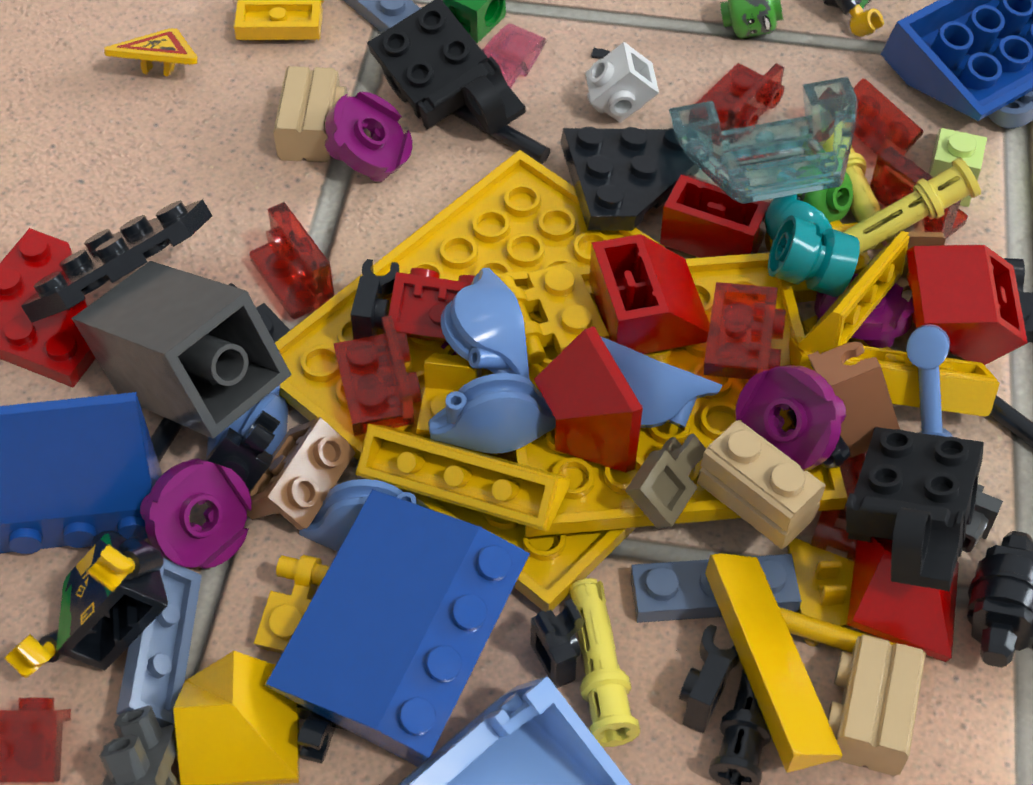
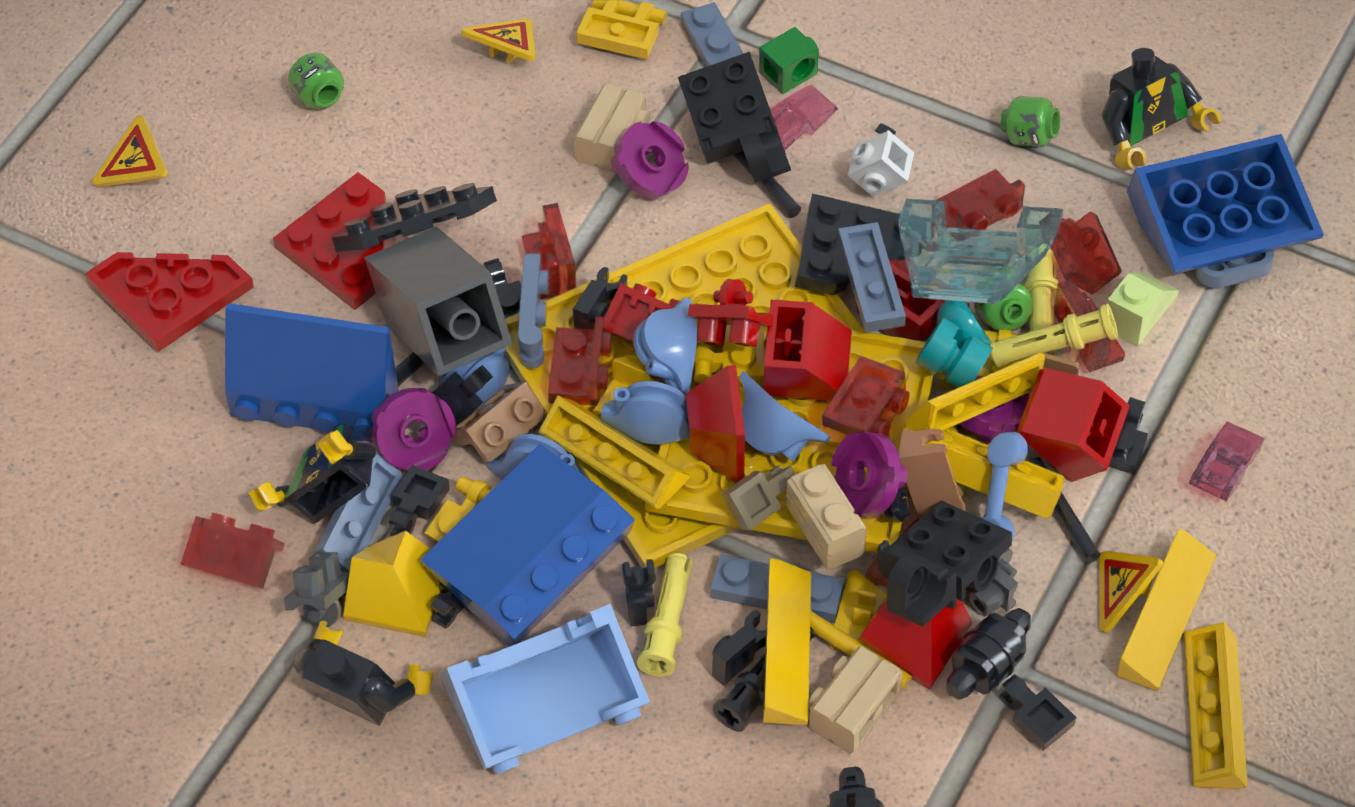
camera: 20 degrees right, 0 degrees up
none -> black plate [389,465,450,536]
none -> sand blue plate [518,254,549,369]
none -> red hips [688,279,773,347]
none -> sand blue plate [838,222,906,332]

